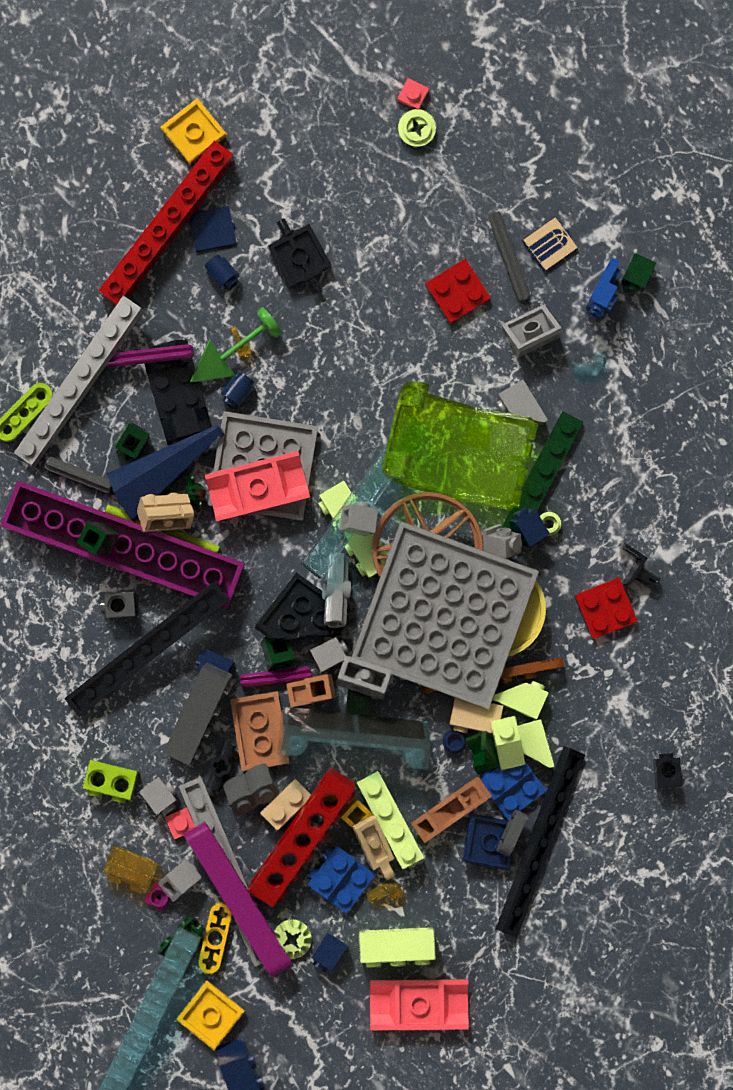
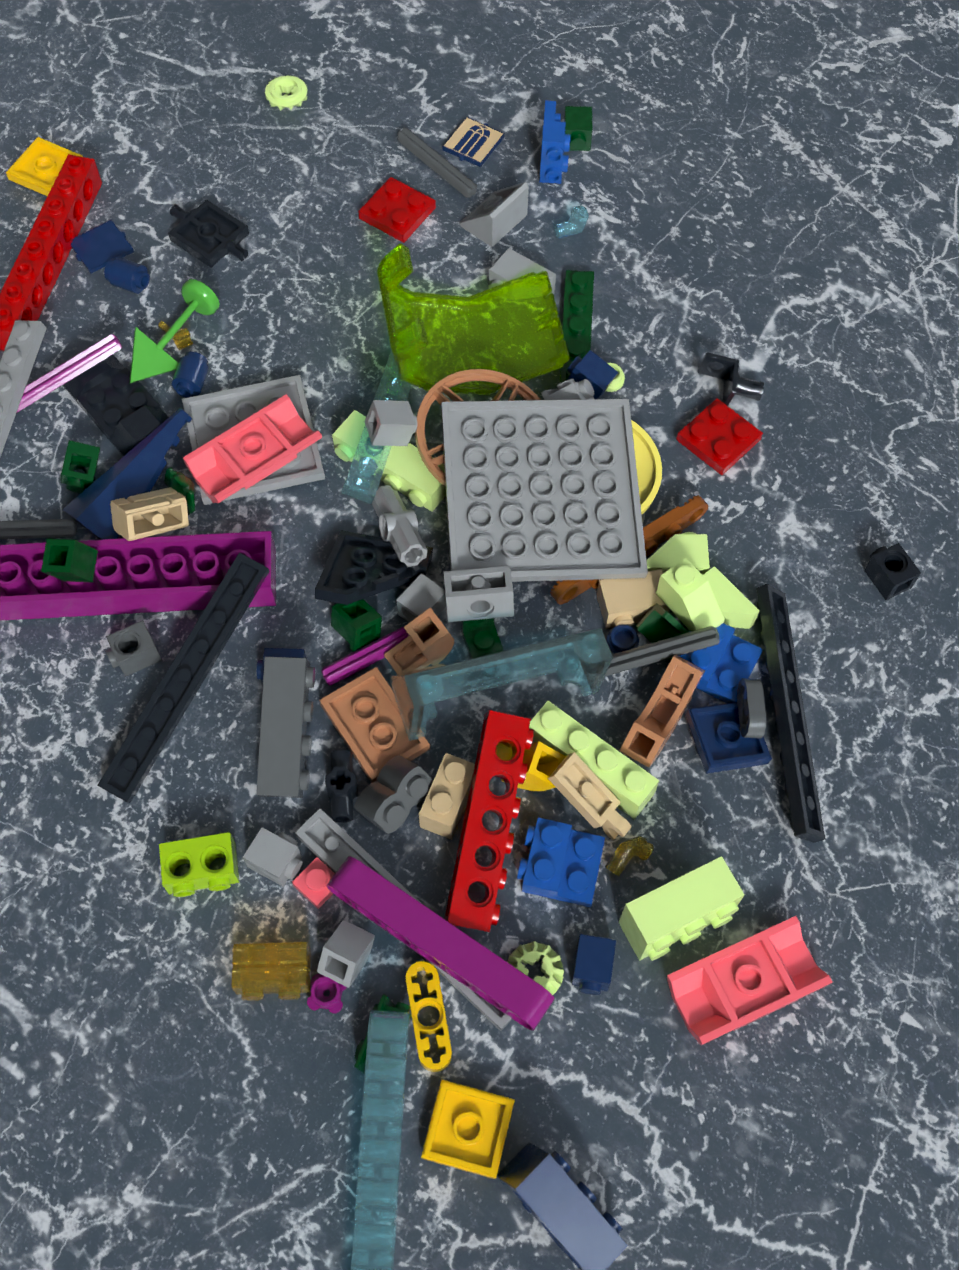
camera: 25 degrees left, 20 degrees down
coral plate [397,78,429,110] -> none
none -> dark grey axle [592,626,720,678]

